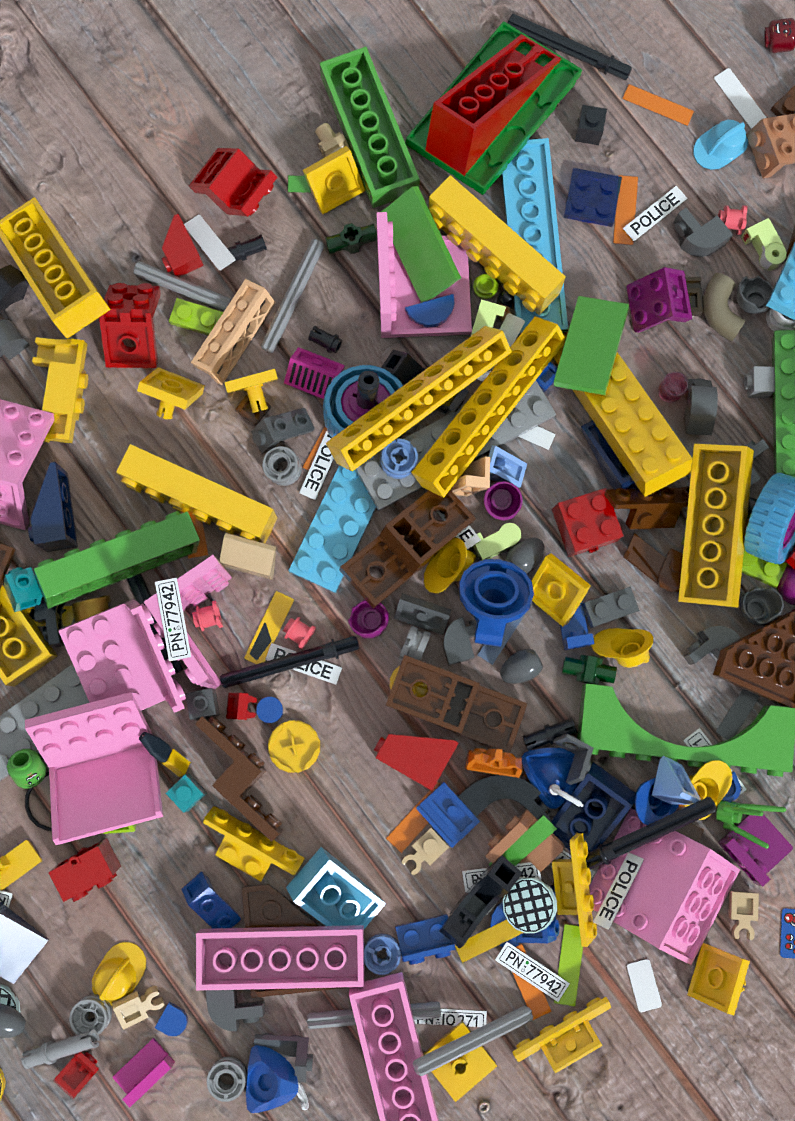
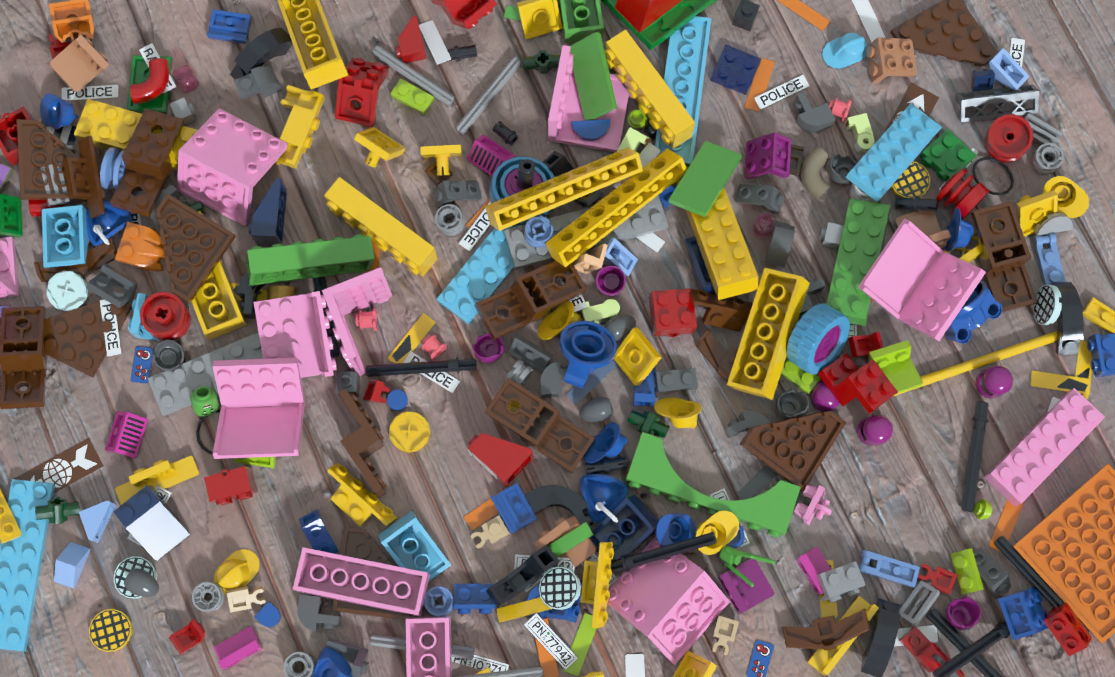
camera: 15 degrees right, 5 degrees down
teal brick [3,567,43,613] -> none
light grey pin [21,1029,100,1069] -> none
piece [139,732,191,777] -> none
white sticker [155,578,191,661] -> none
teal brick [165,774,207,813] -> none
light nougat fence [191,279,276,385] -> none
tan slope [219,533,276,580] -> none
orange plate [465,748,522,778] -> none
dark grey bracket [553,734,594,785] -> none
white sticker [593,852,644,930] -> none
light blue slope [652,756,701,805] -> none
none -> blue piece [583,422,628,463]
none -> dark grey bracket [735,184,784,214]

